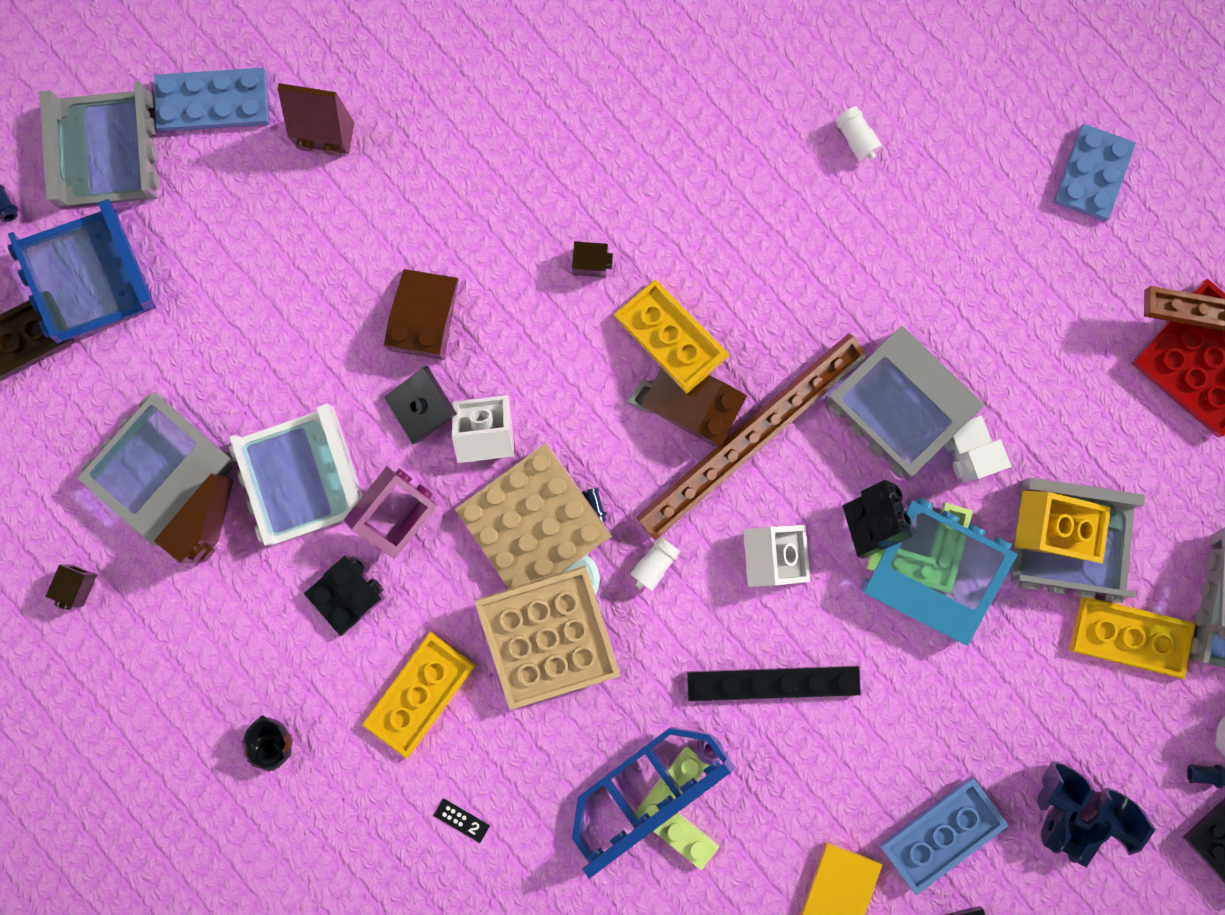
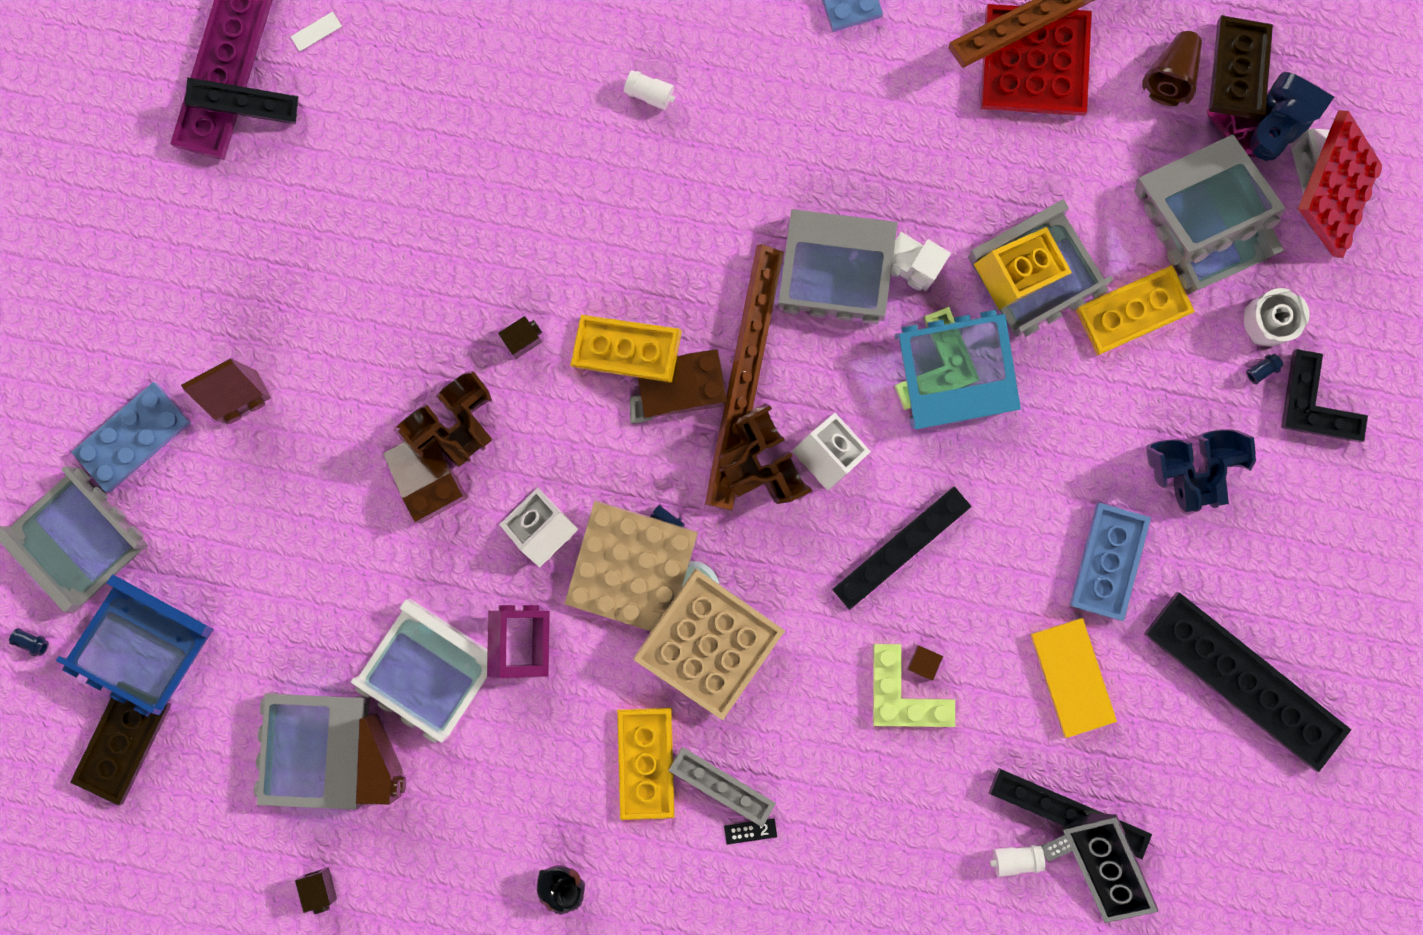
camera: 45 degrees left, 0 degrees up
black plate [304,556,385,636] -> none
black plate [384,366,457,444] -> none
blue plate [572,727,736,879] -> none
white piece [630,536,680,591] -> none
medium lavender plate [695,736,724,765] -> none
black plate [842,480,913,559] -> none
none -> reddish brown piece [394,371,493,467]
none -> light grey plate [668,747,776,827]
none -> reddish brown piece [717,403,812,504]
none -> reddish brown tile [907,645,943,681]

